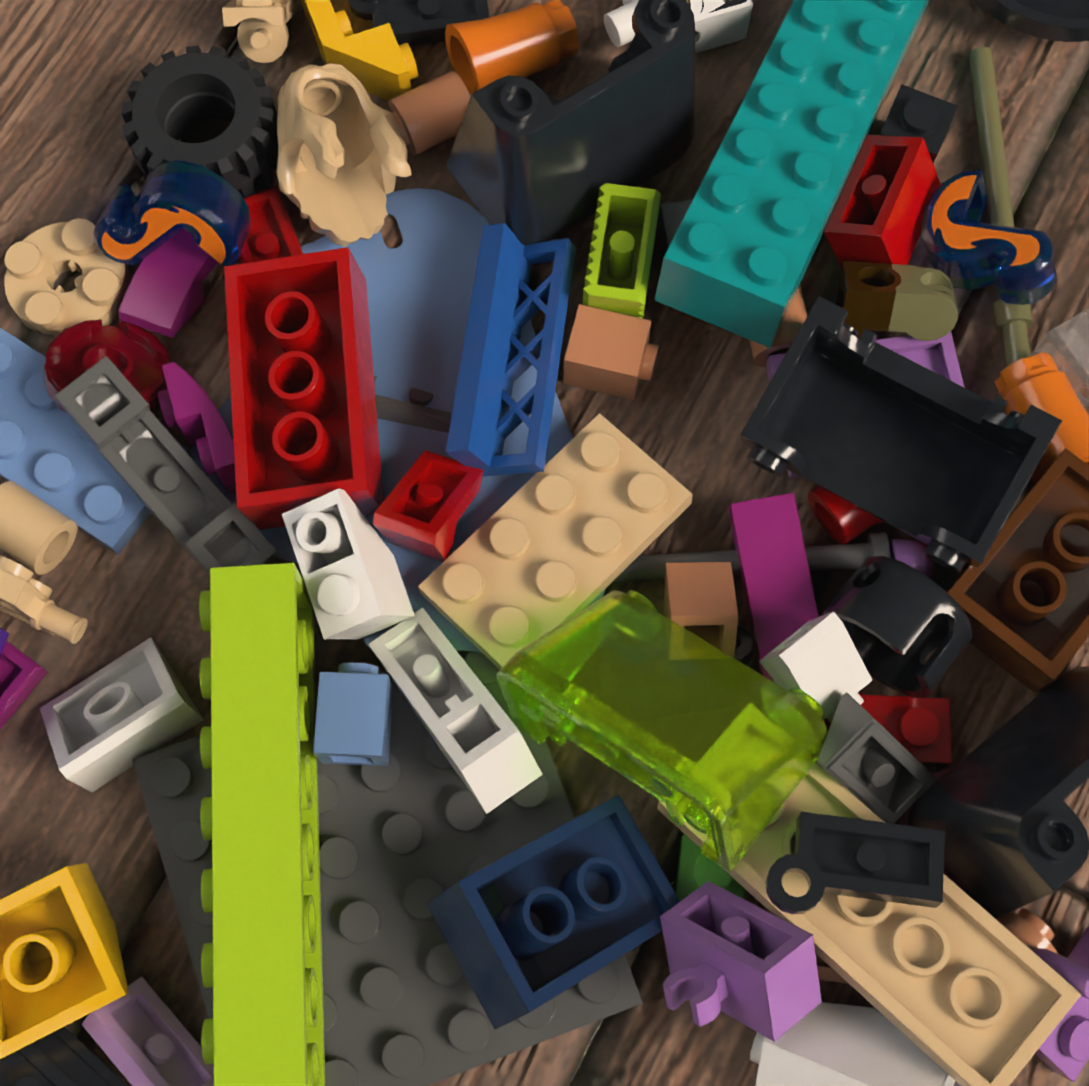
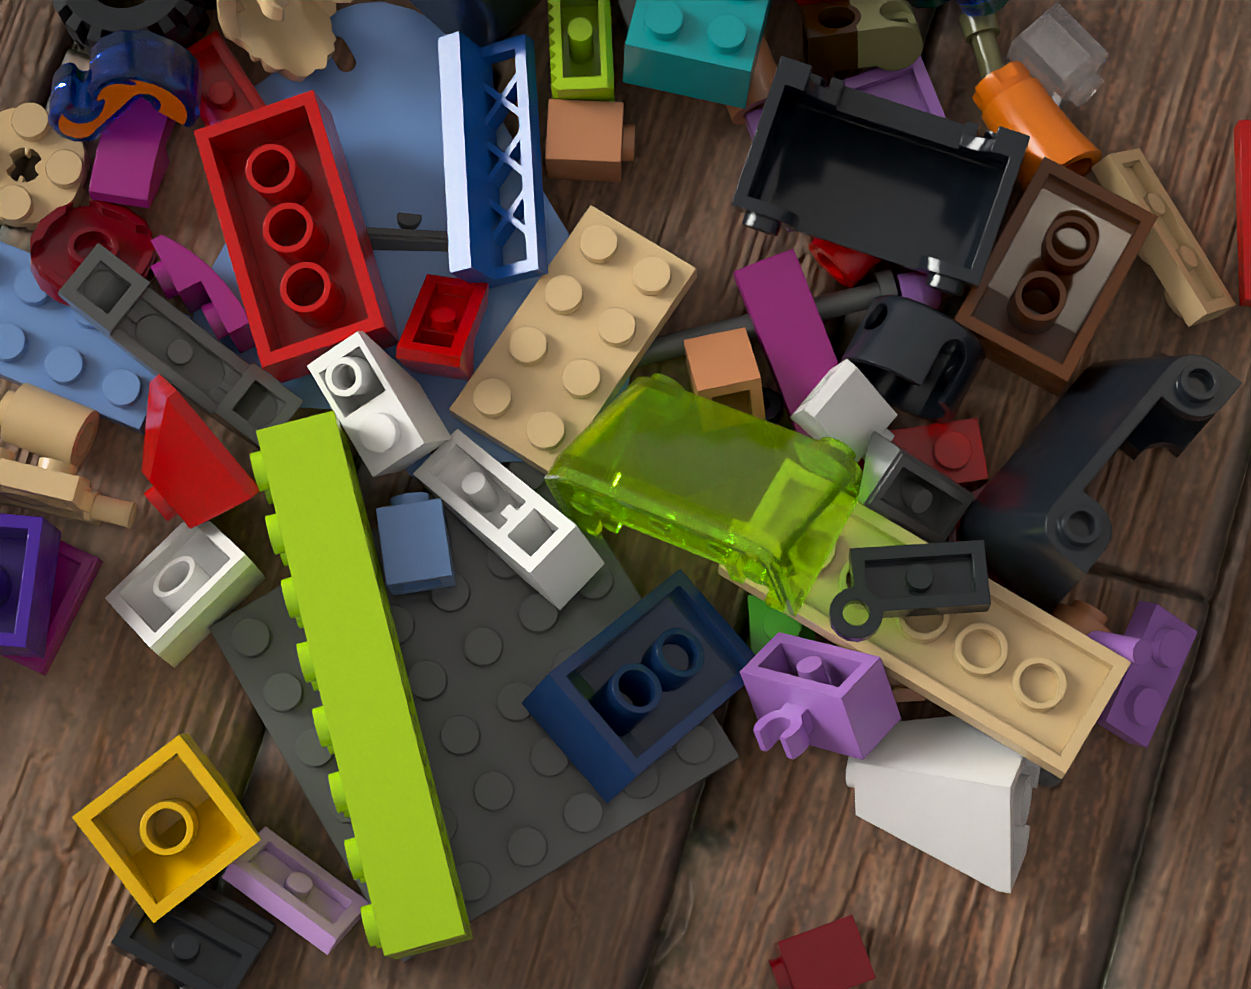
camera: 10 degrees left, 5 degrees up
none -> red slope [141,374,259,529]

